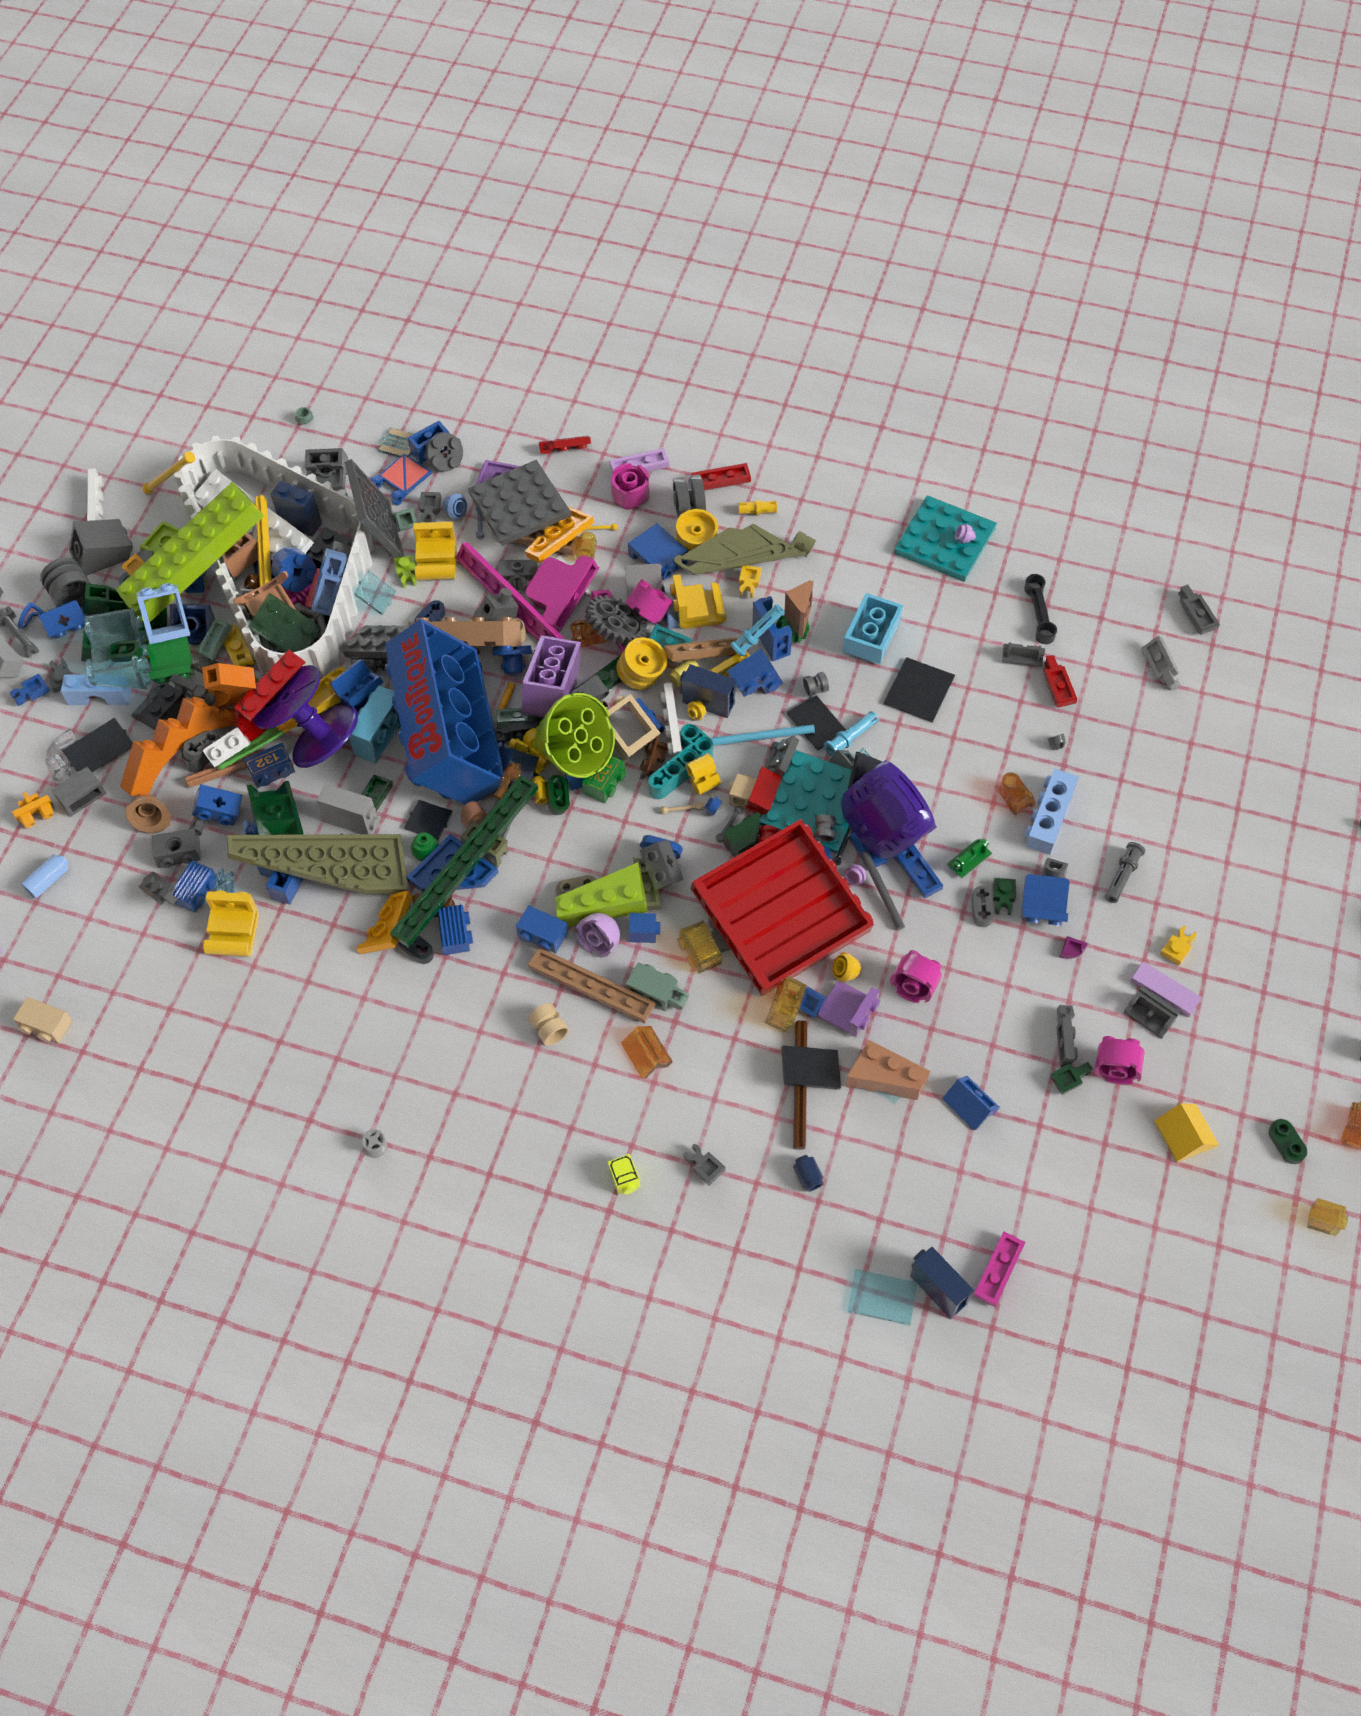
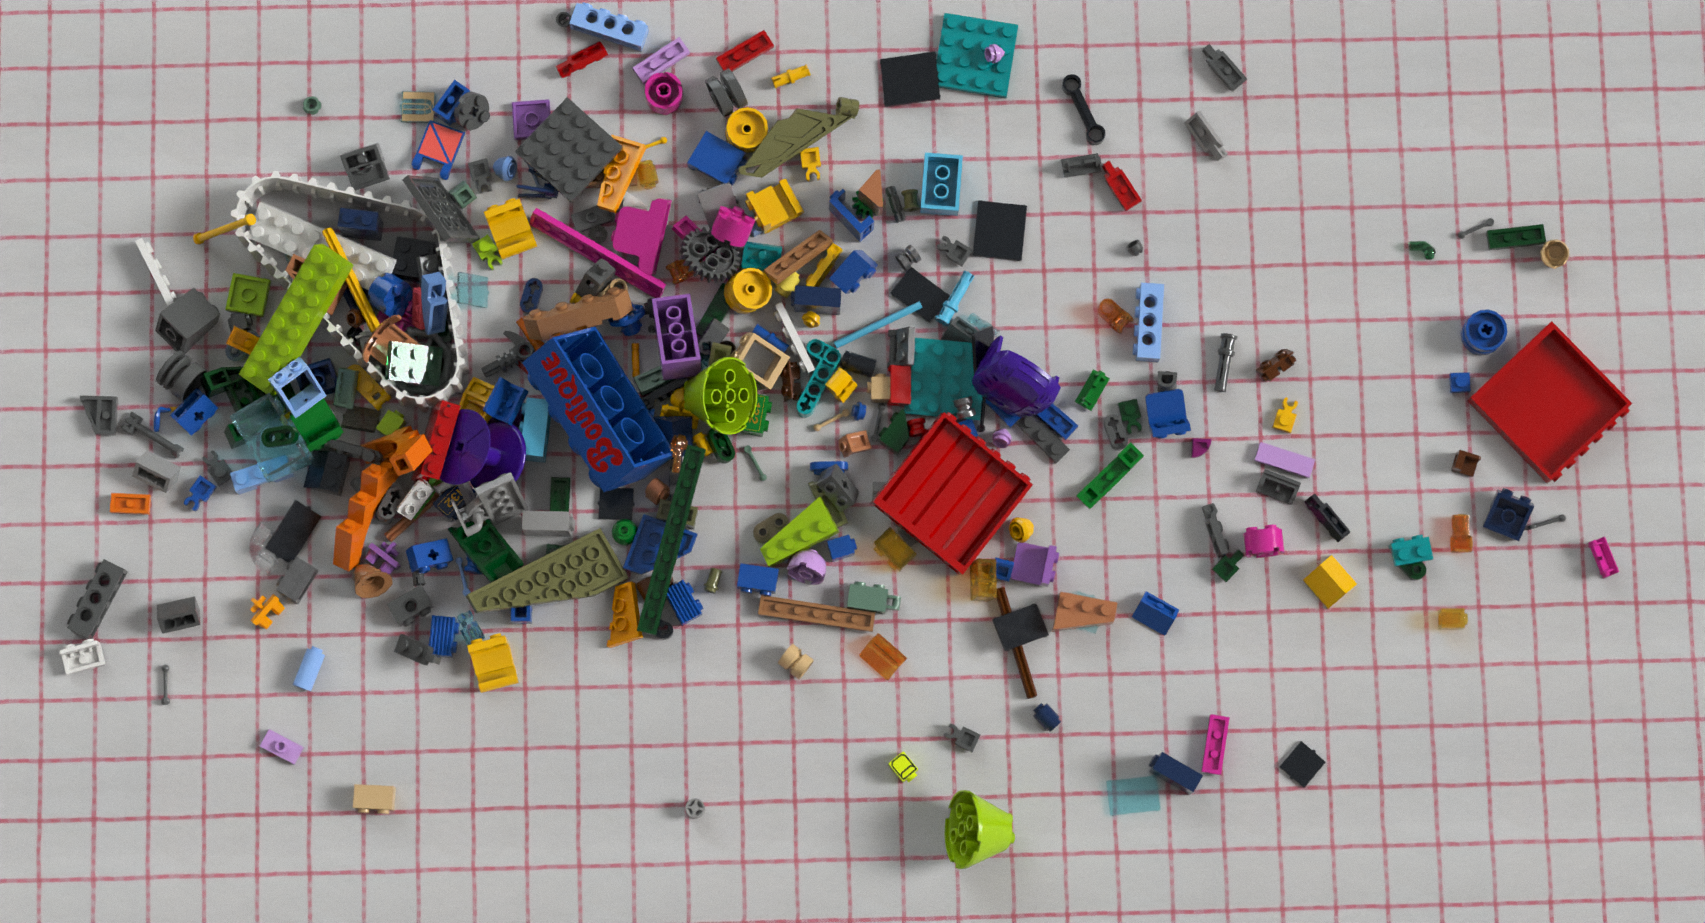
camera: 25 degrees left, 20 degrees up
dark grey plate [342,625,409,658] -> none
medium azure pin [731,604,785,656] -> none
dark grey bar [861,851,905,930] -> none
dark pink brick [890,950,942,1003] -> none
none -> medium lavender hips [365,542,401,574]
none -> light grey plate [433,472,529,537]
none -> dark blue plant [516,169,558,199]
none -> dark grey hinge [556,12,571,27]
none -> light blue brick [569,2,649,52]
none -> olive pin [704,568,723,594]
none -> sand green hinge [744,445,767,481]
none -> nougat bracket [838,430,871,458]
none -> black piece [840,350,877,378]
none -> black piece [880,51,941,107]
none -> dark grey axle [885,186,906,223]
none -> olive bush [901,189,920,212]
none -> dark grey plate [937,236,972,267]
none -> lime cone [944,790,1015,869]
none -> dark grey plate [1016,415,1070,464]
none -> green slope [1076,442,1144,509]
none -> reddish brown hinge [1256,349,1296,382]
none -> black piece [1280,741,1326,788]
none -> black hinge [1304,493,1350,542]
none -> teal bracket [1388,535,1433,567]

